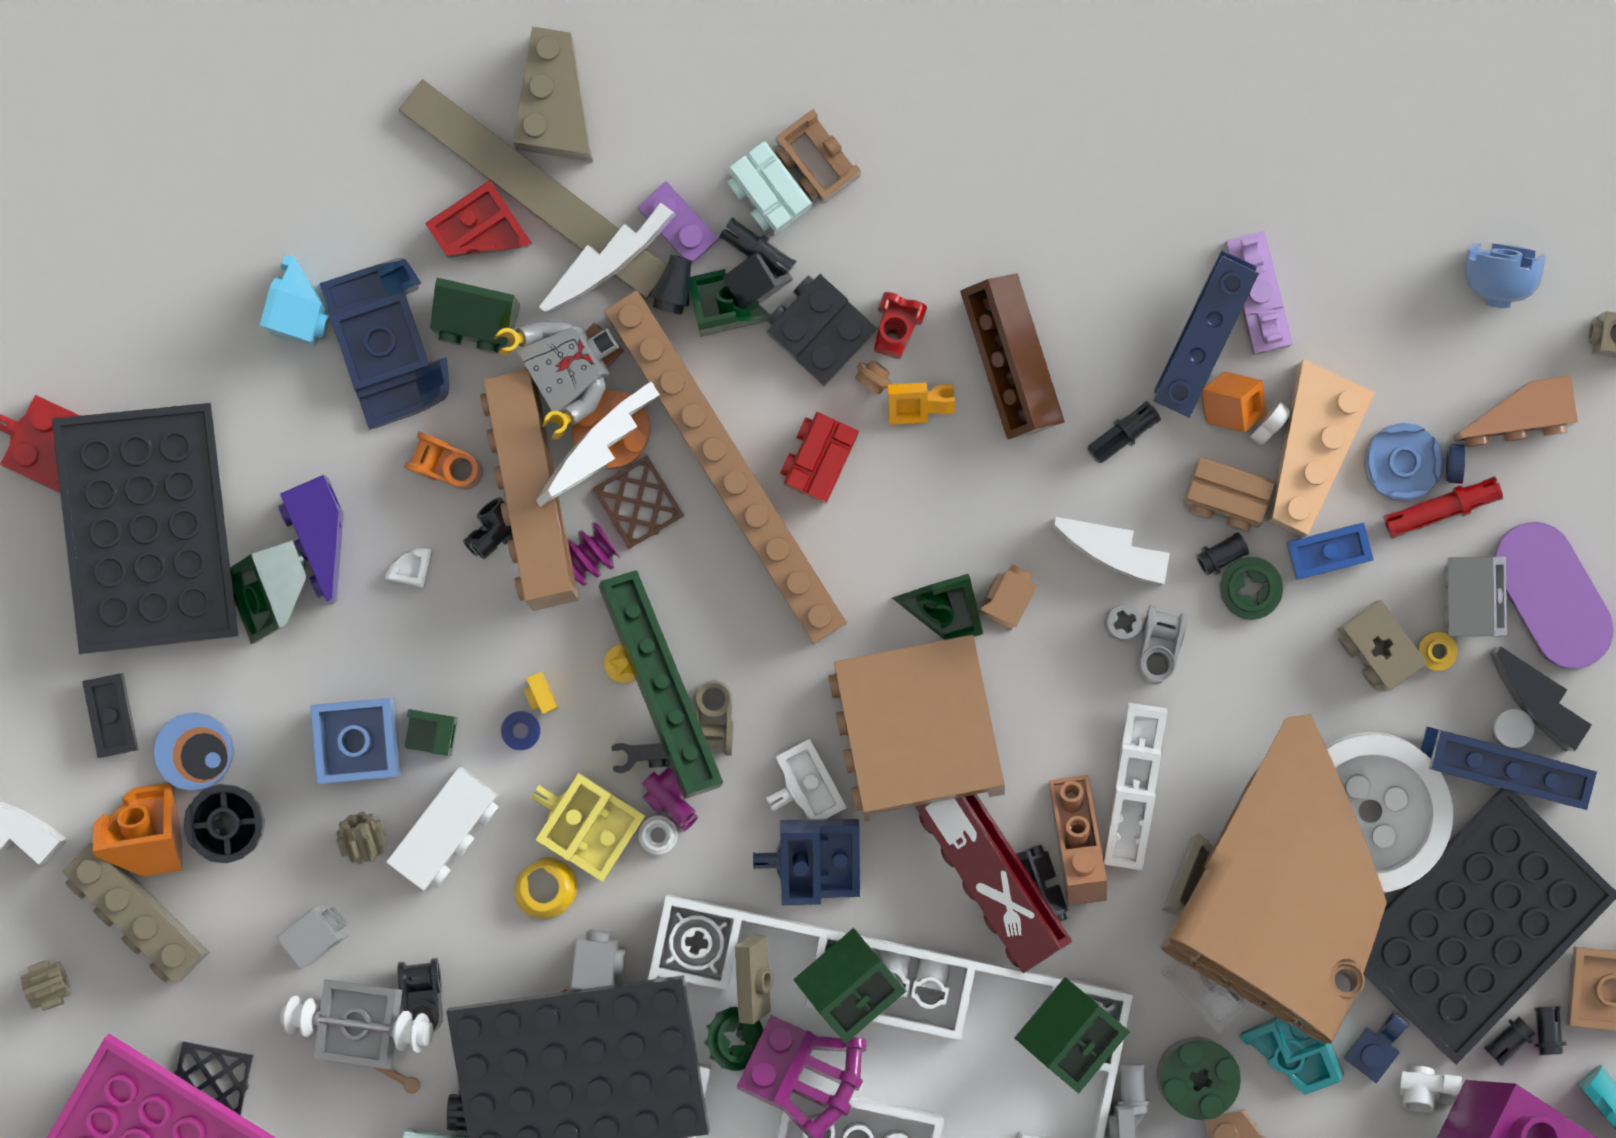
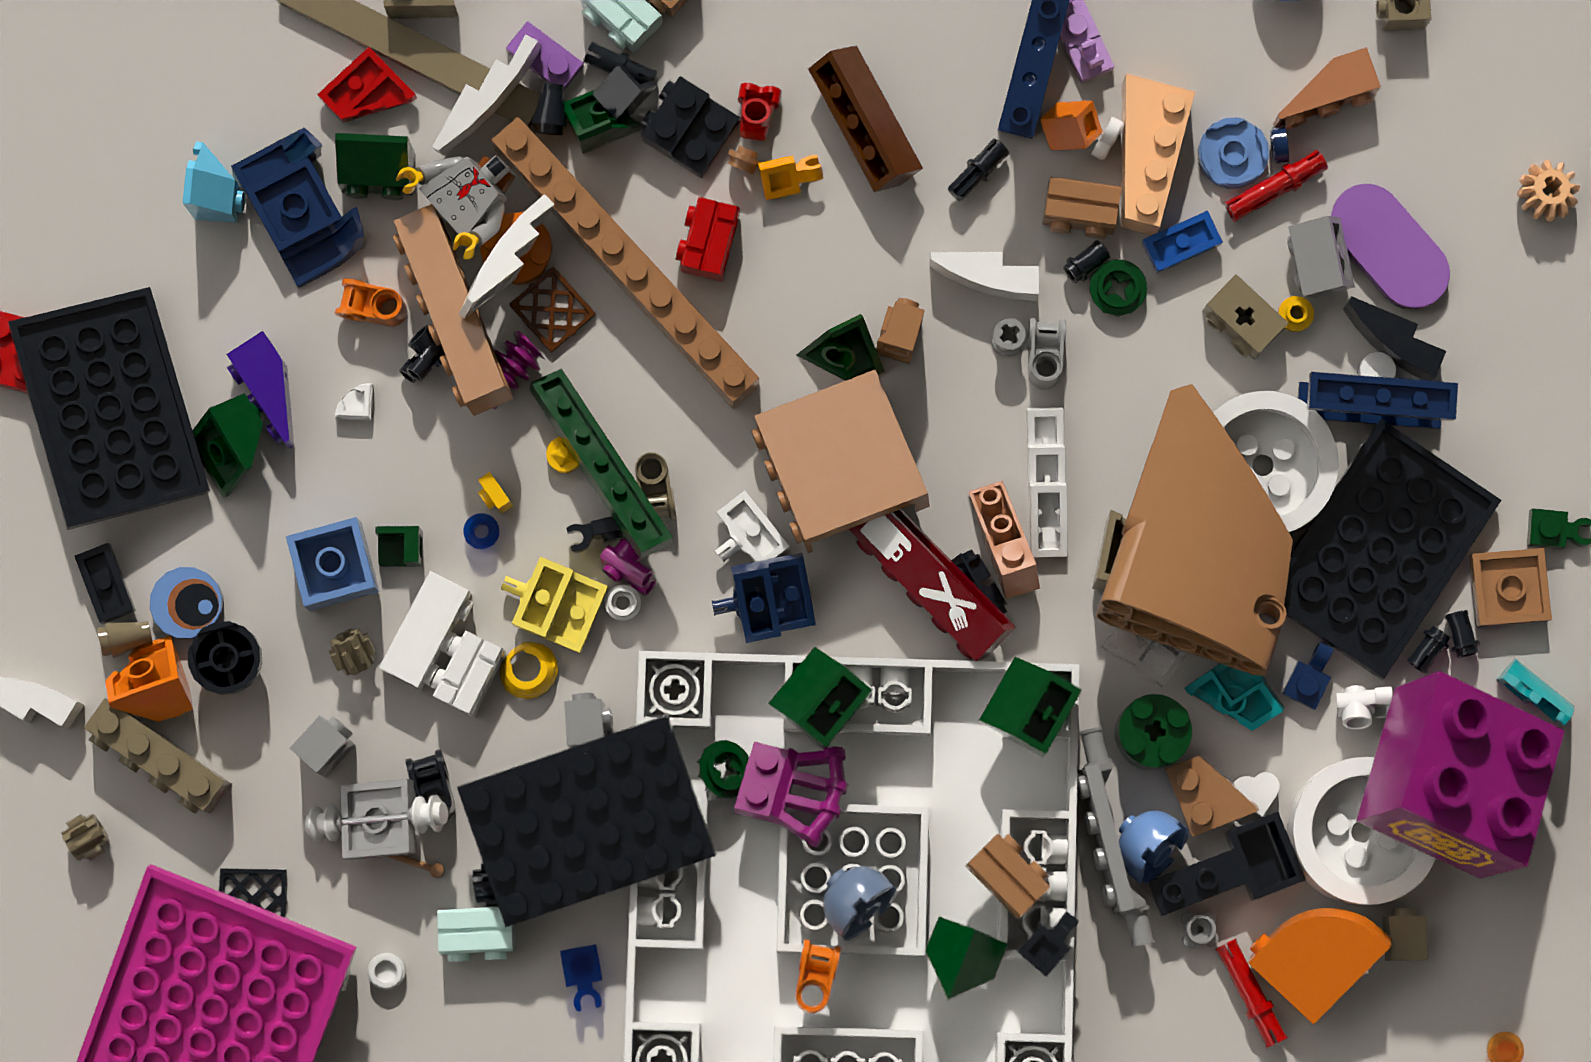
camera: 10 degrees left, 5 degrees down
dark tan plate [735,935,772,1024] -> none
none -> dark tan cone [97,621,153,658]
none -> white brick [431,630,507,717]

